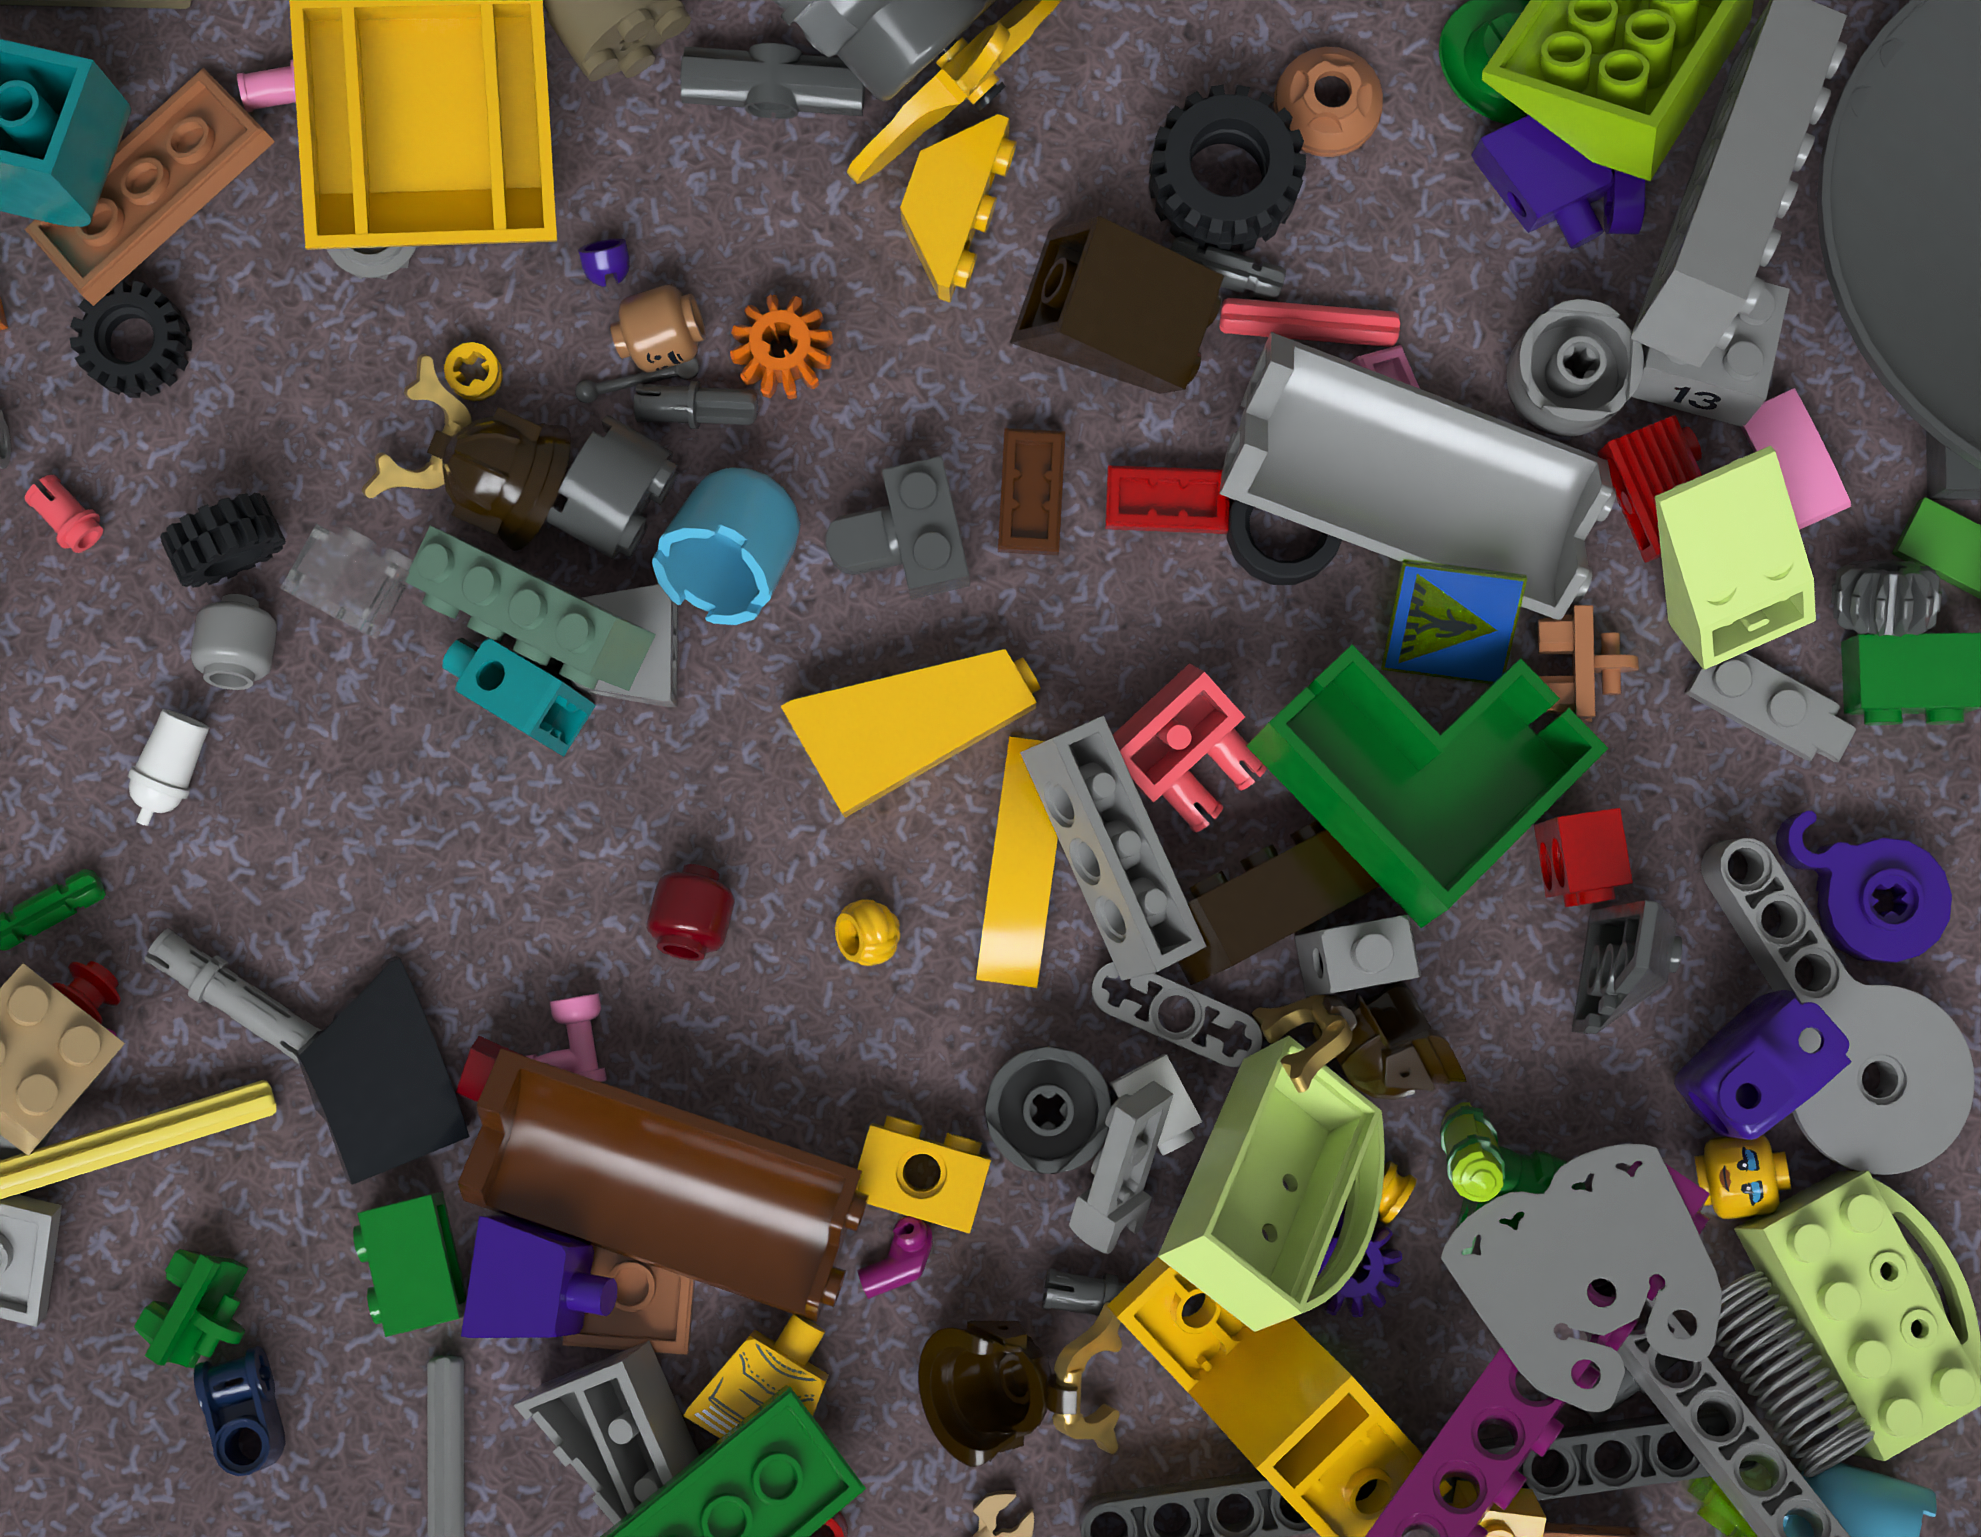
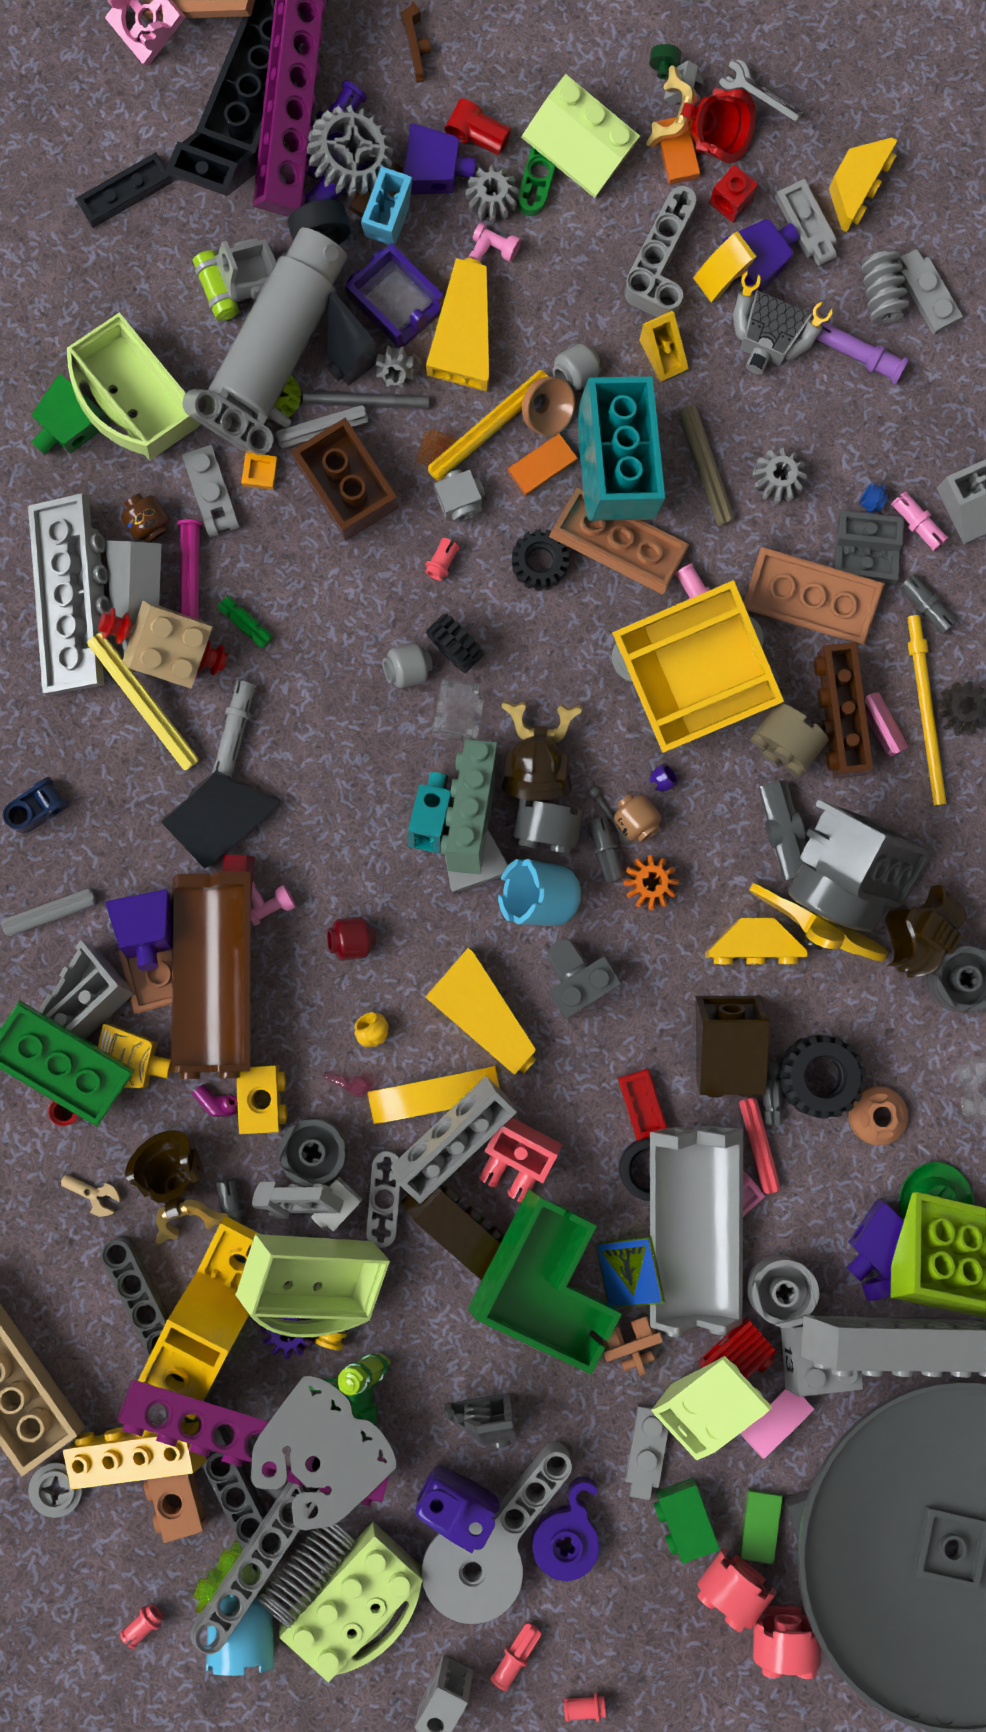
camera: 65 degrees right, 0 degrees up
white piece [128,709,209,826] -> none
green hips [134,1249,249,1368] -> none
green brick [353,1191,467,1337] -> none
yellow bush [444,342,503,402] -> none
reddish brown plate [998,428,1066,556] -> none
dark brown helmet [1252,981,1467,1100] -> none
light grey torso [1294,915,1421,997] -> none
red brick [1534,808,1633,907] -> none
yellow head [1694,1135,1791,1219] -> none
dark grey gear [1831,559,1942,637] -> none
none -> clear pink hand [323,1072,371,1097]

